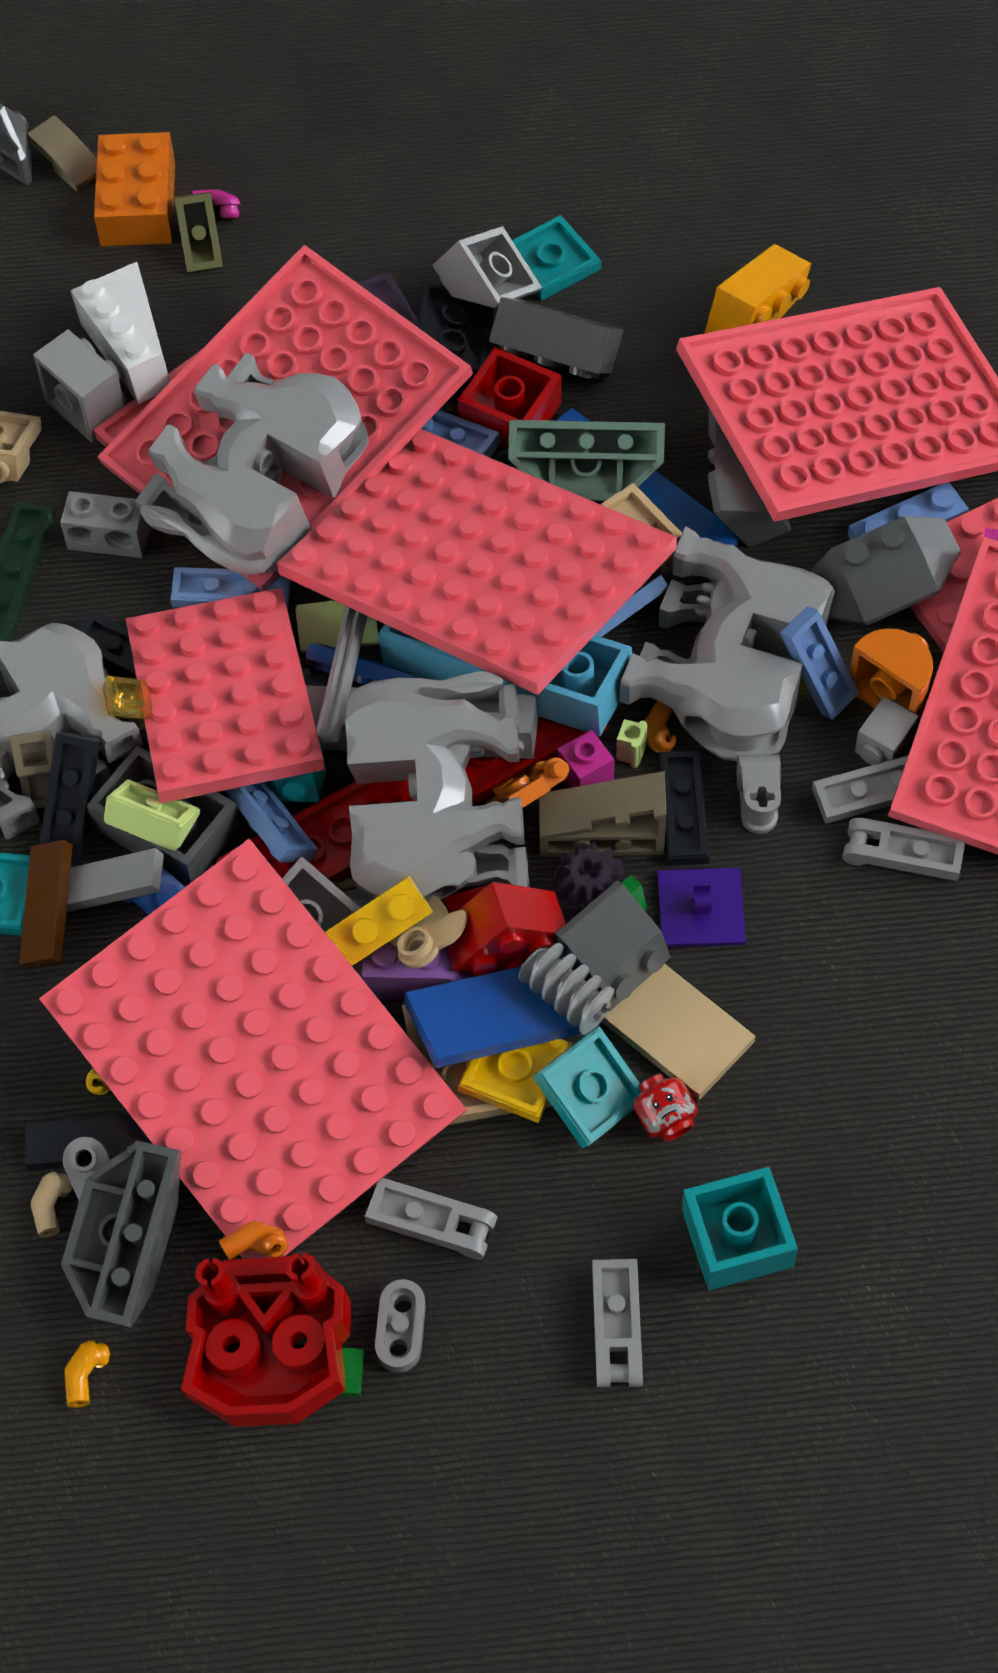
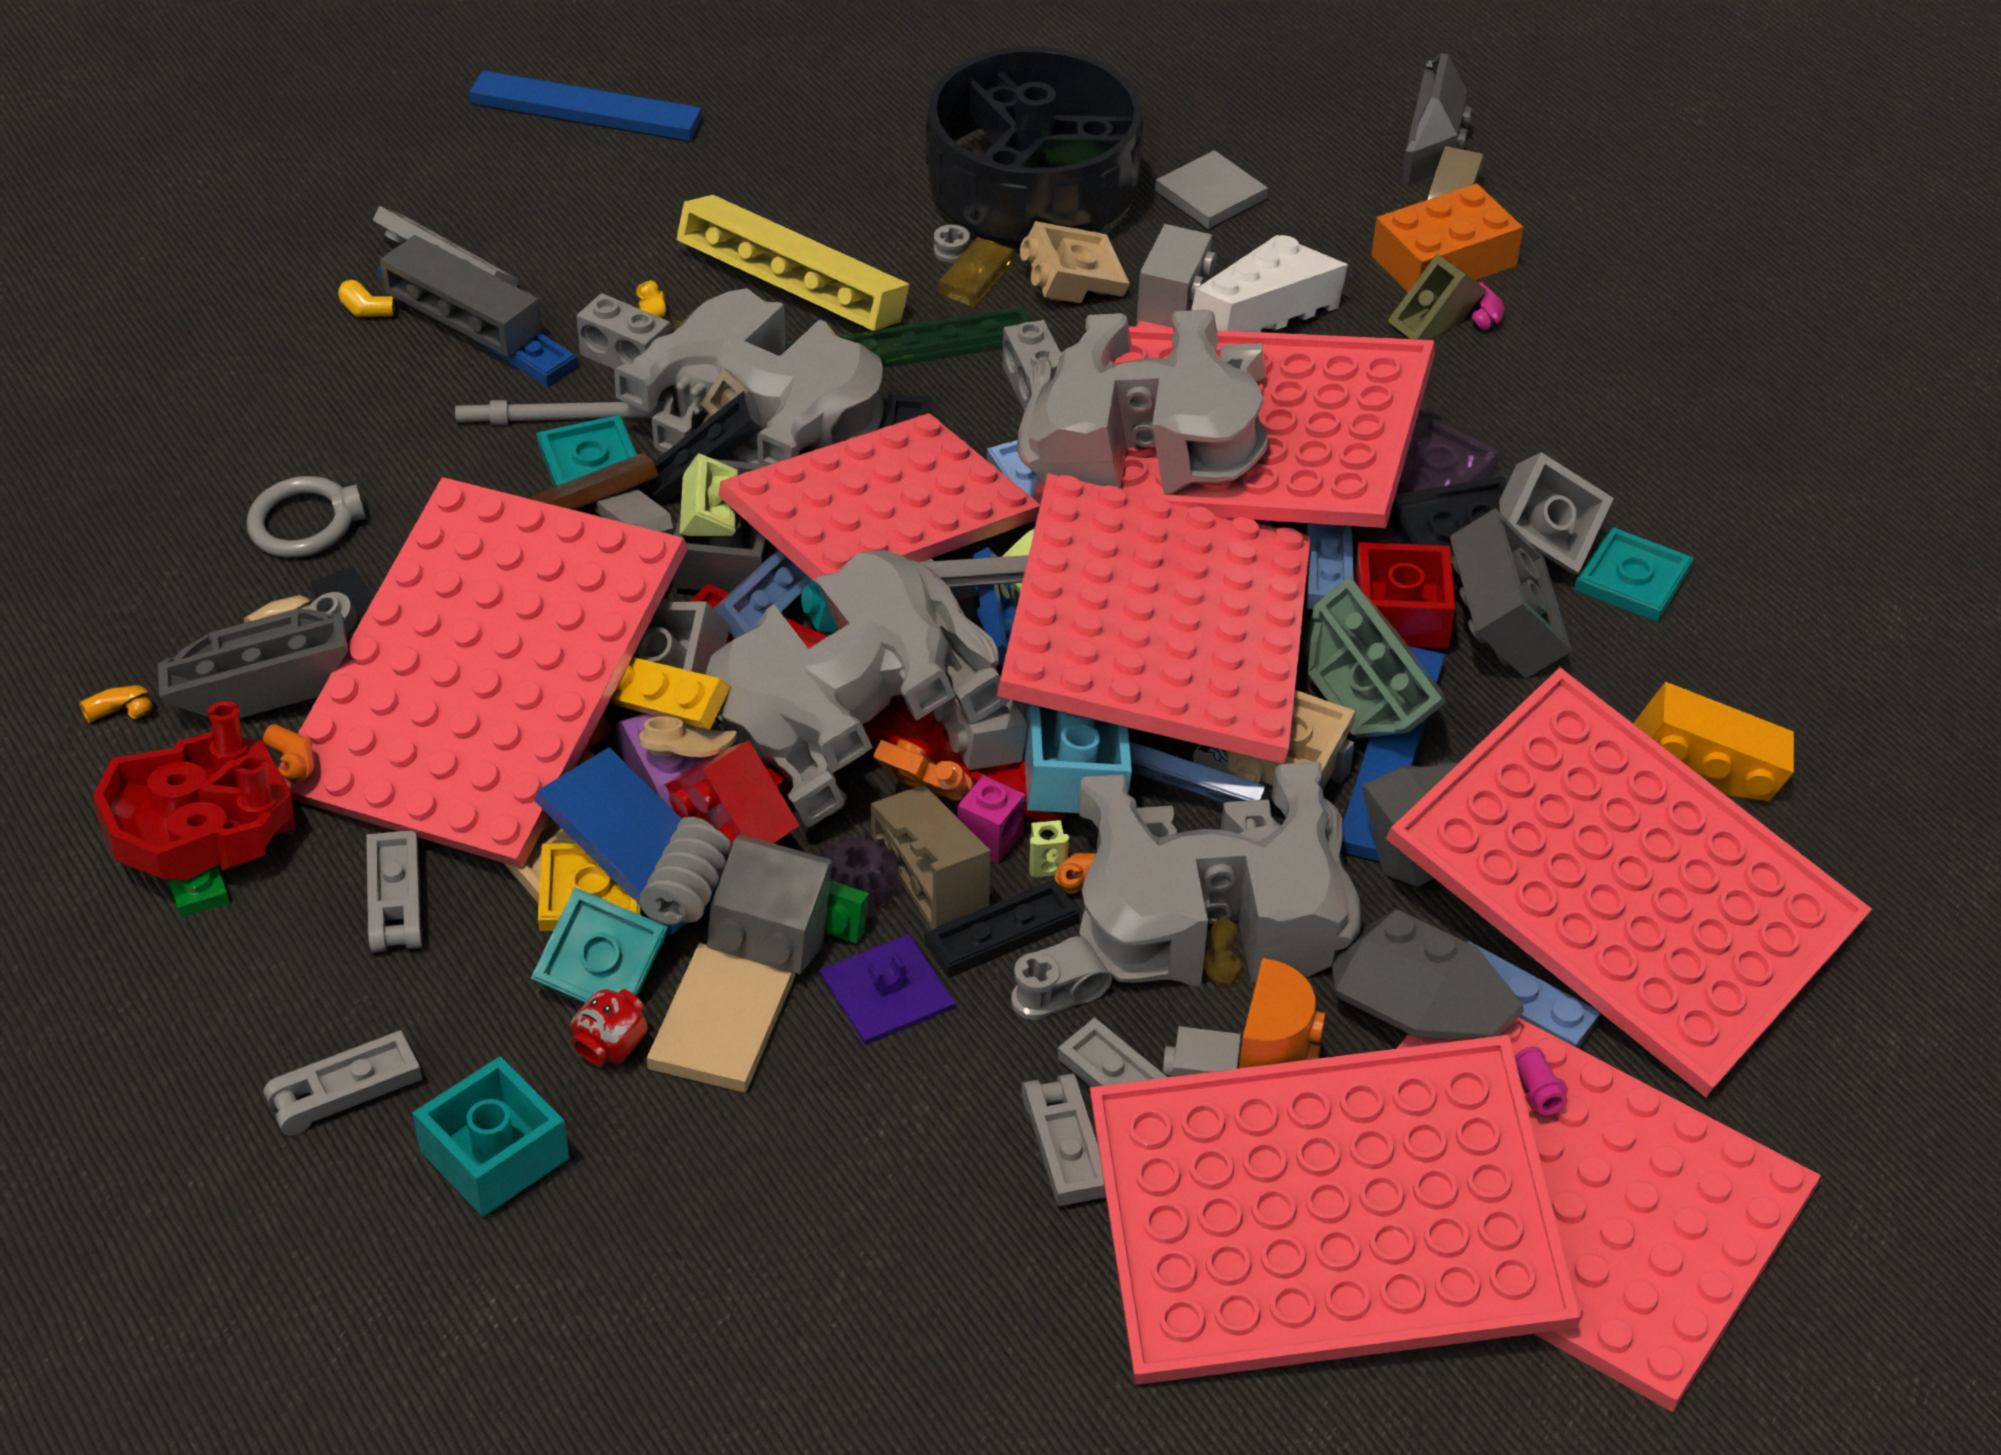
camera: 60 degrees right, 15 degrees down
clear yellow plate [103,676,152,719] -> none
light grey plate [375,1279,426,1373] -> none
medium blue plate [780,606,859,720] -> none

